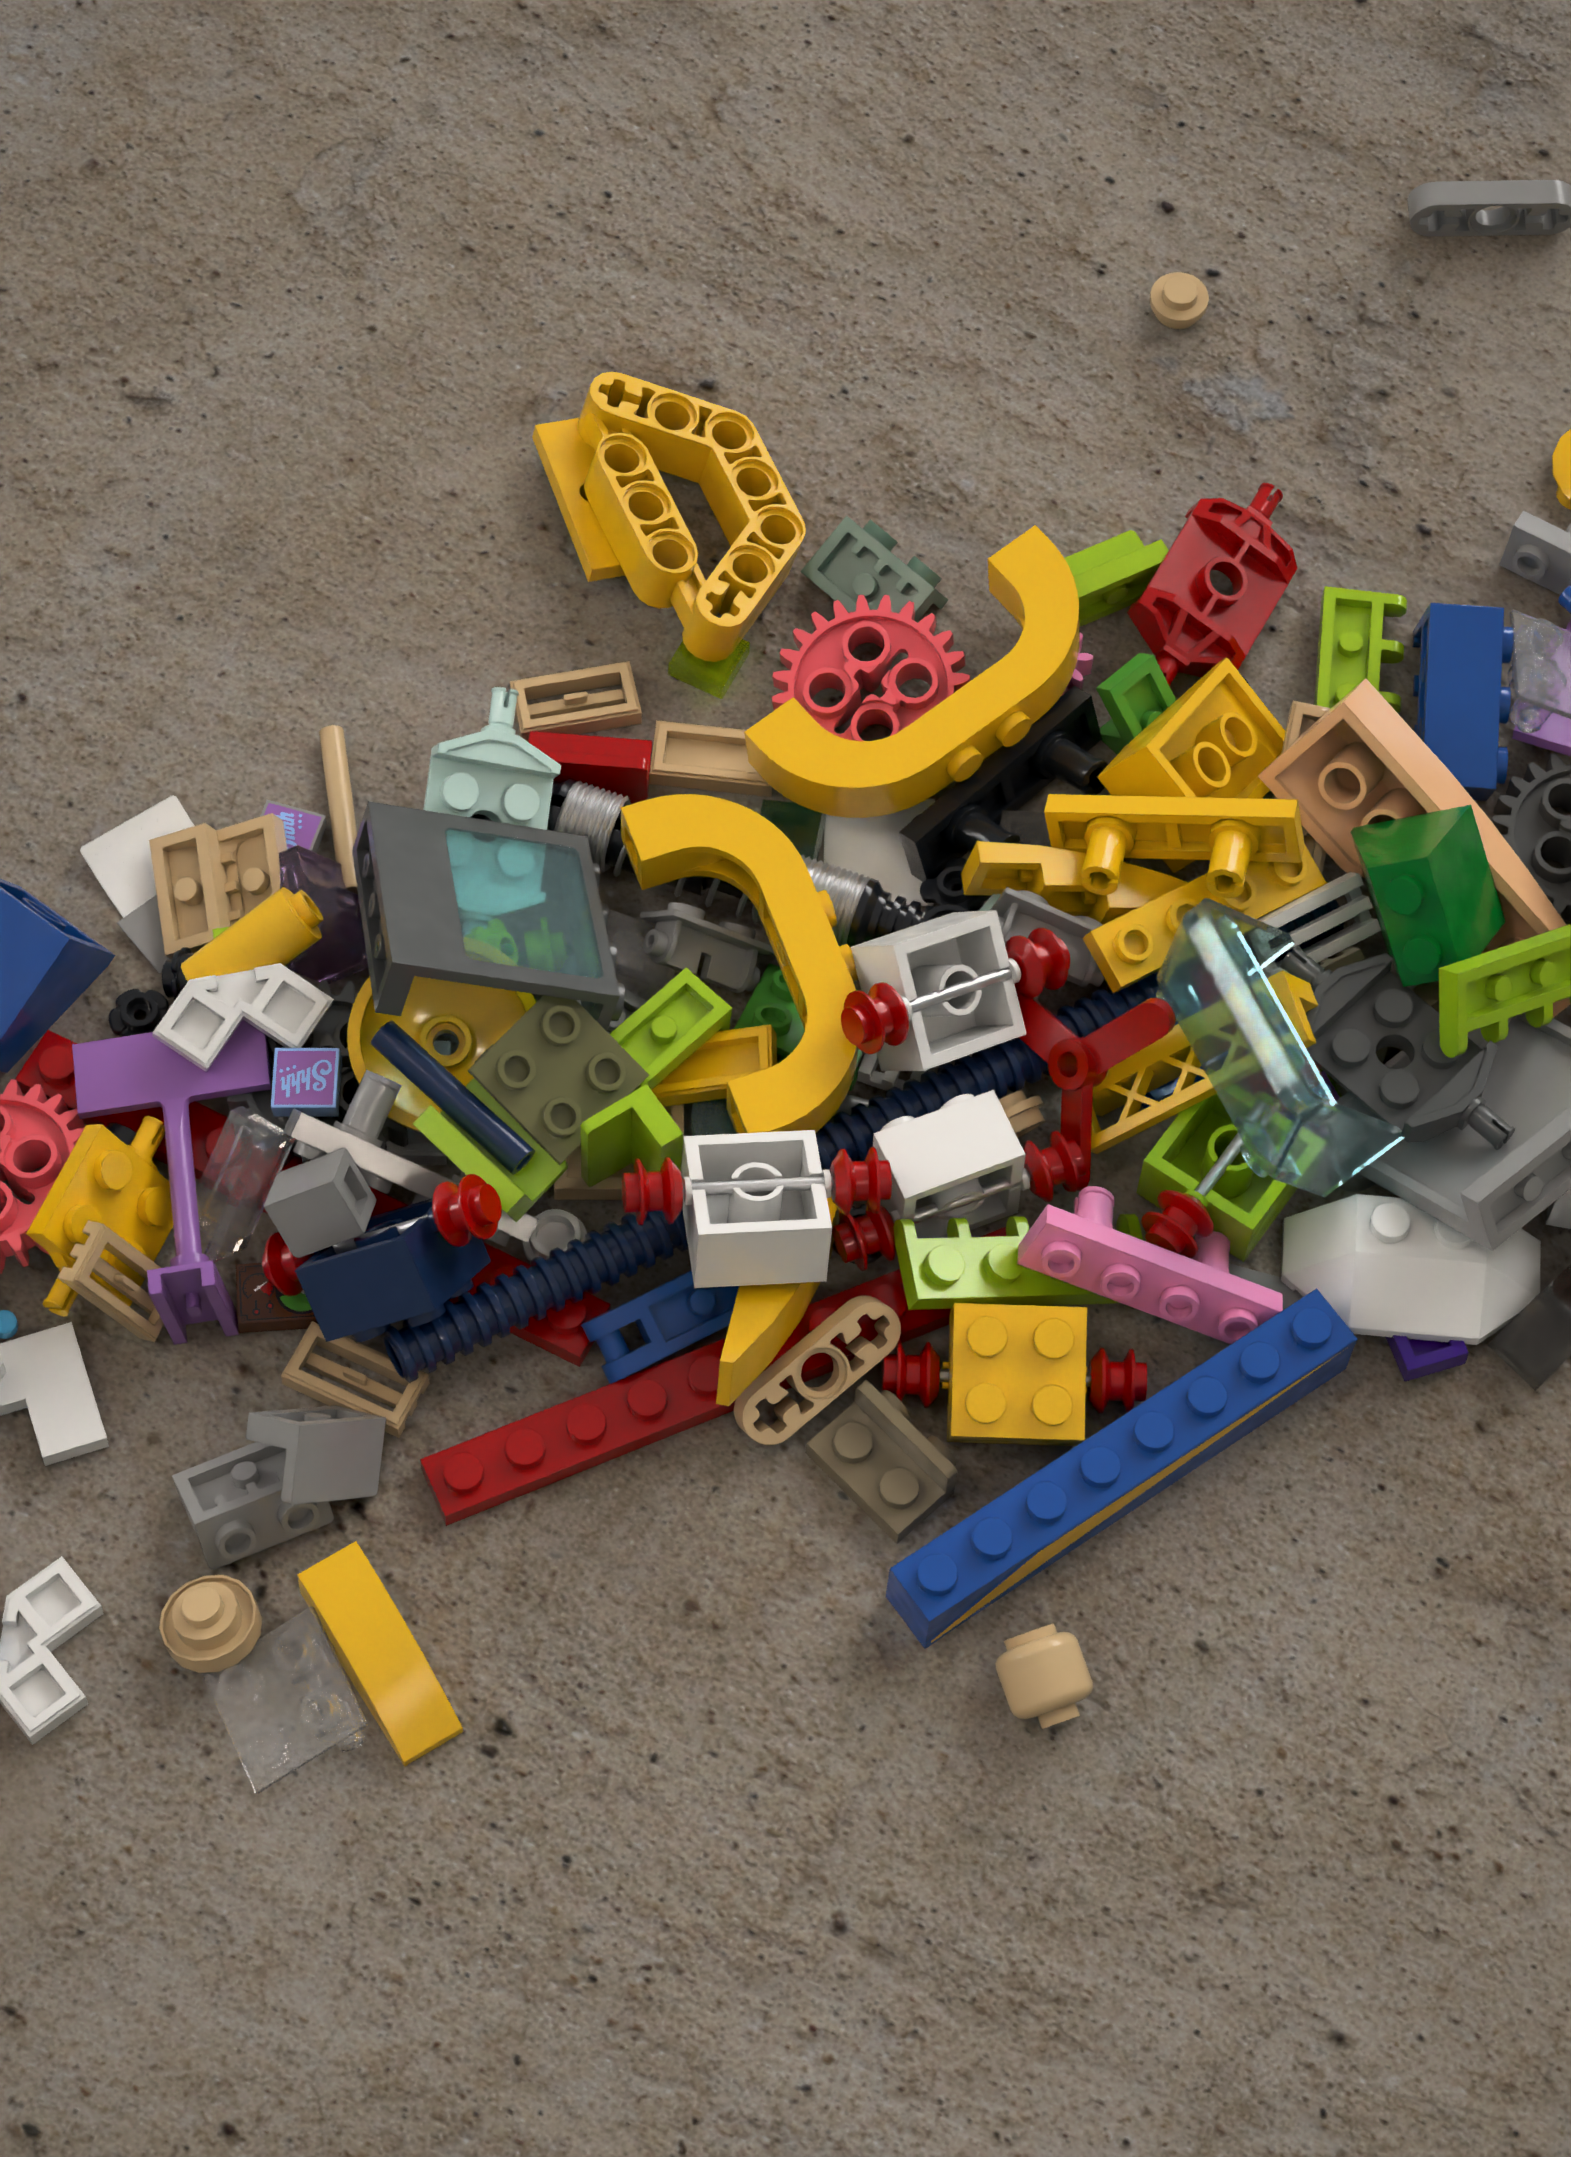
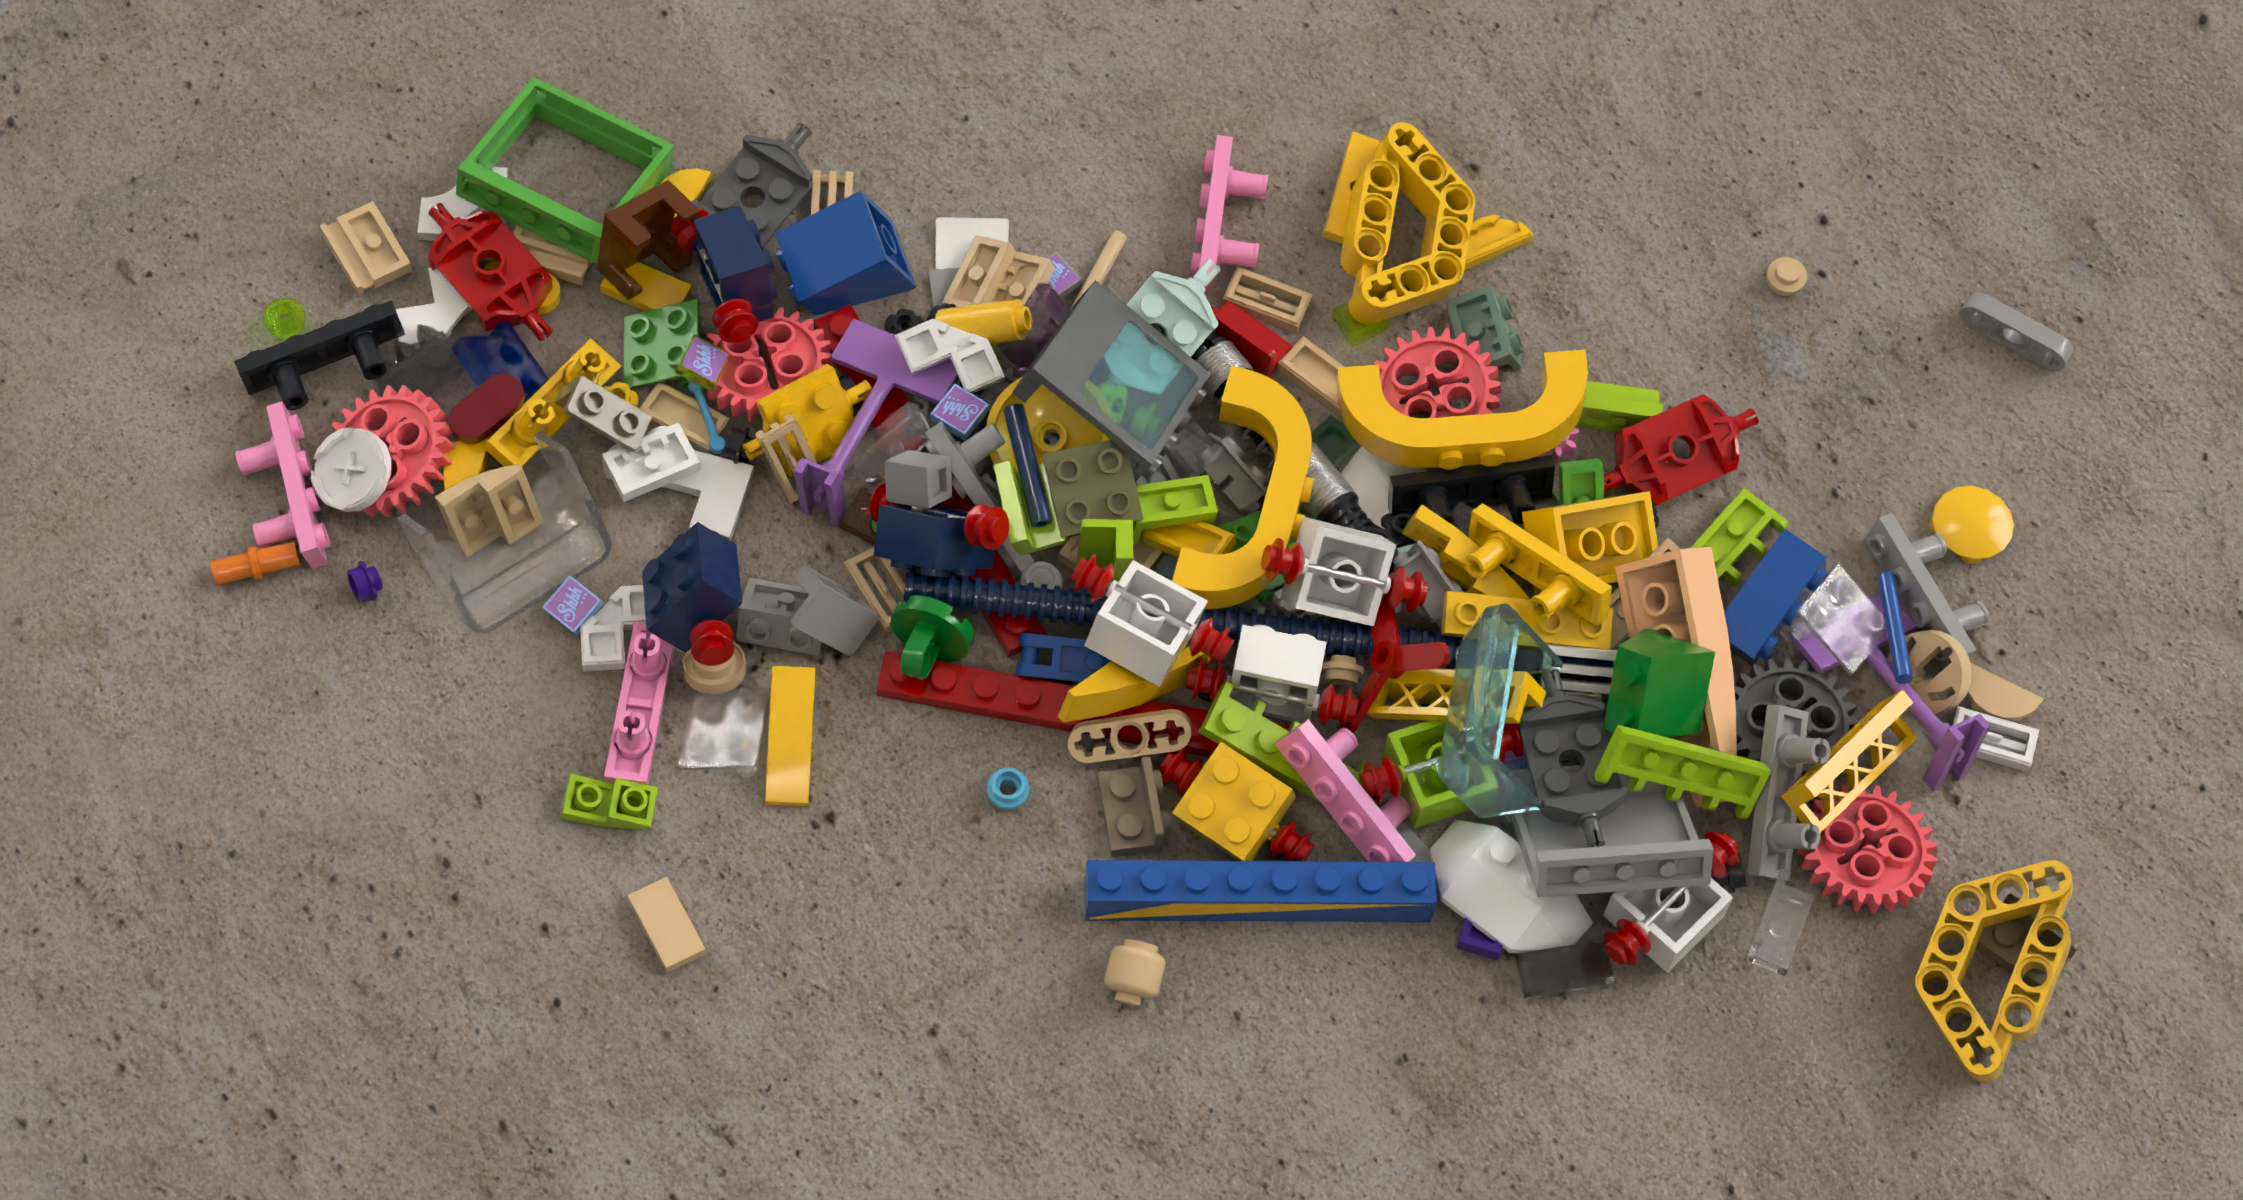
camera: 30 degrees right, 0 degrees up
none -> lime slope [560,774,658,830]
none -> bright pink plate [604,622,675,785]
none -> tan tile [627,877,706,974]
none -> dark blue brick [642,522,742,666]
none -> black plate [723,427,755,464]
none -> green tile [890,595,975,680]
none -> medium azure plate [986,767,1030,810]
none -> bright pink plate [1189,135,1268,295]
none -> yellow tile [1465,215,1534,270]

